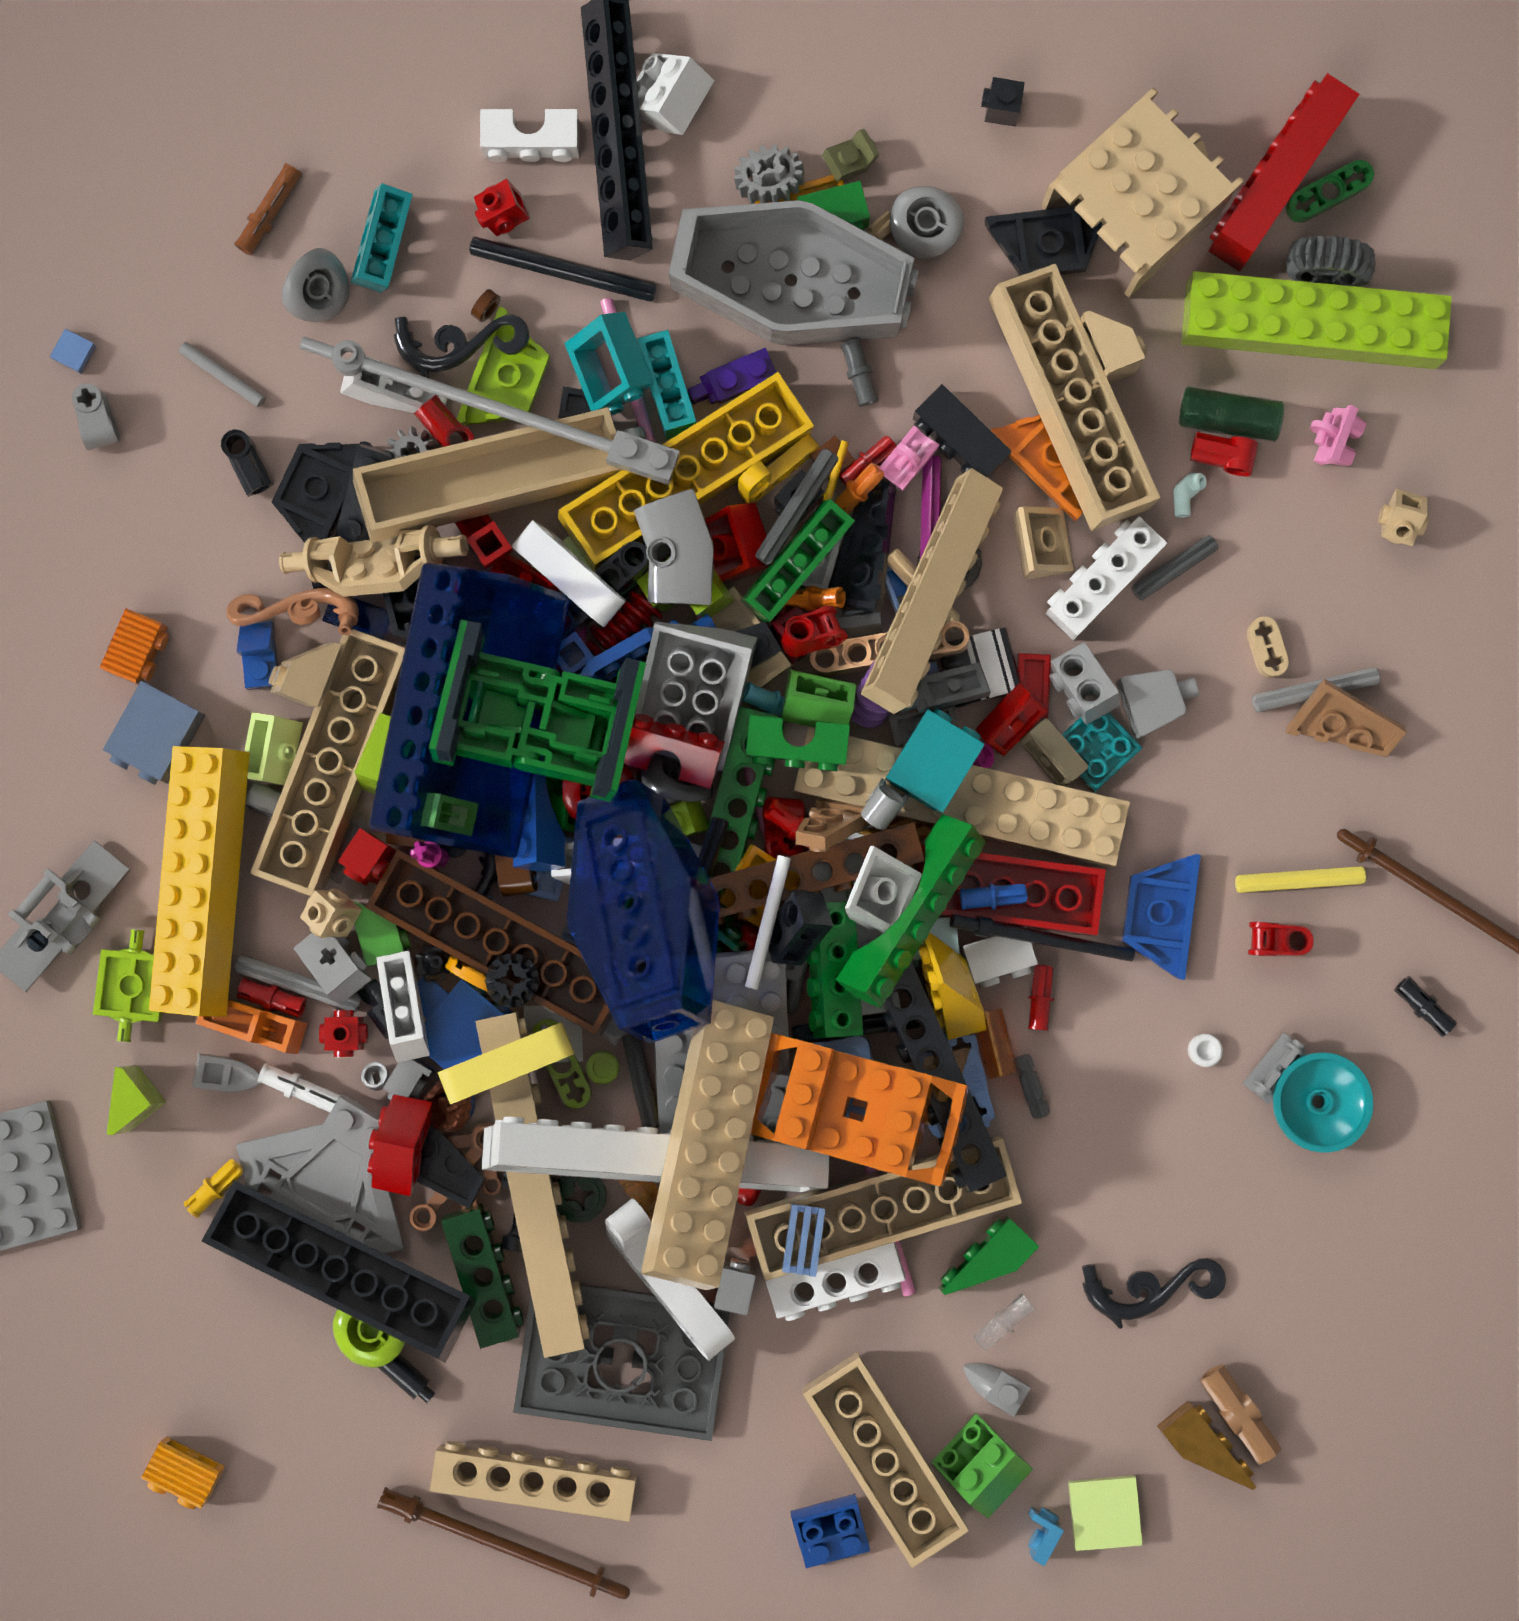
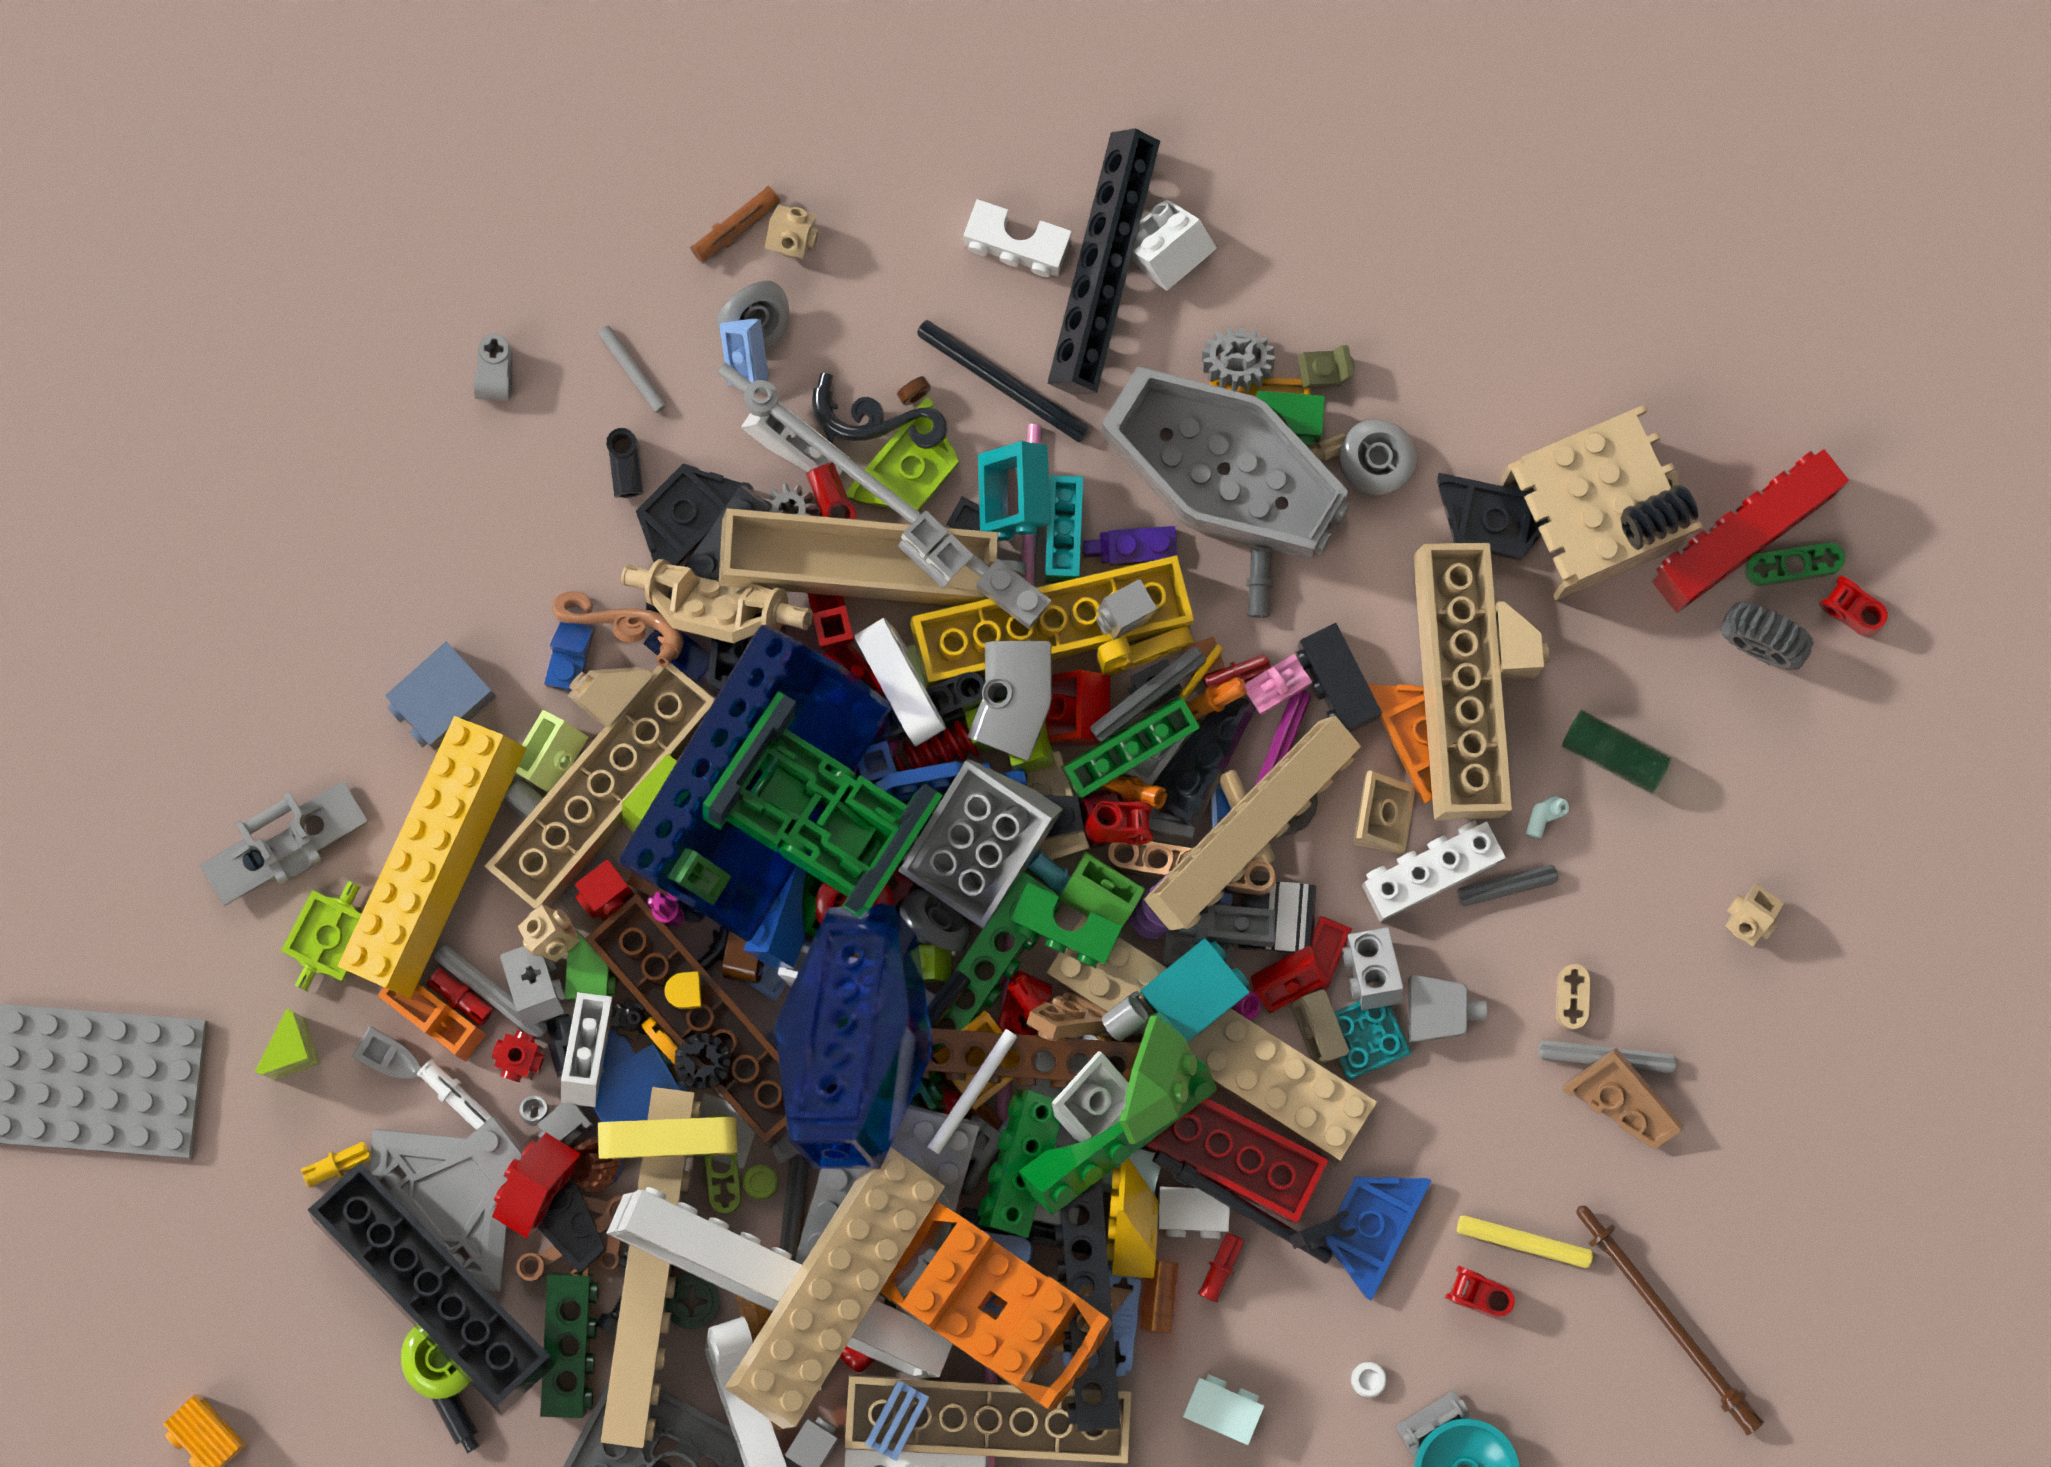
camera: 25 degrees right, 5 degrees down
medium blue tile [50,329,96,374] -> none
orange brick [100,608,169,685] -> none
teal brick [350,183,413,293] -> none
red brick [474,179,530,237] -> none
red arch [624,714,725,789] -> none
black brick [768,890,833,966] -> none
blue axle [960,883,1027,910] -> none
black brick [981,77,1025,127] -> none
dark grey axle [1013,1054,1050,1119] -> none
lime brick [1181,271,1452,369] -> none
red piece [1190,432,1258,477] -> none
bright pink hips [1310,405,1367,466] -> none
black pin [1394,976,1457,1037] -> none
none -> yellow tile [665,971,702,1009]
none -> light blue slope [719,319,768,386]
none -> tan brick [765,204,819,259]
none -> light grey hips [898,510,973,588]
none -> light grey brick [1096,579,1157,640]
none -> bright green wedge [1119,1013,1197,1144]
none -> light aqua hinge [1182,1374,1264,1445]
none -> black plate [1289,1211,1356,1251]
none -> black piece [1621,485,1699,550]
none -> red piece [1819,576,1888,637]

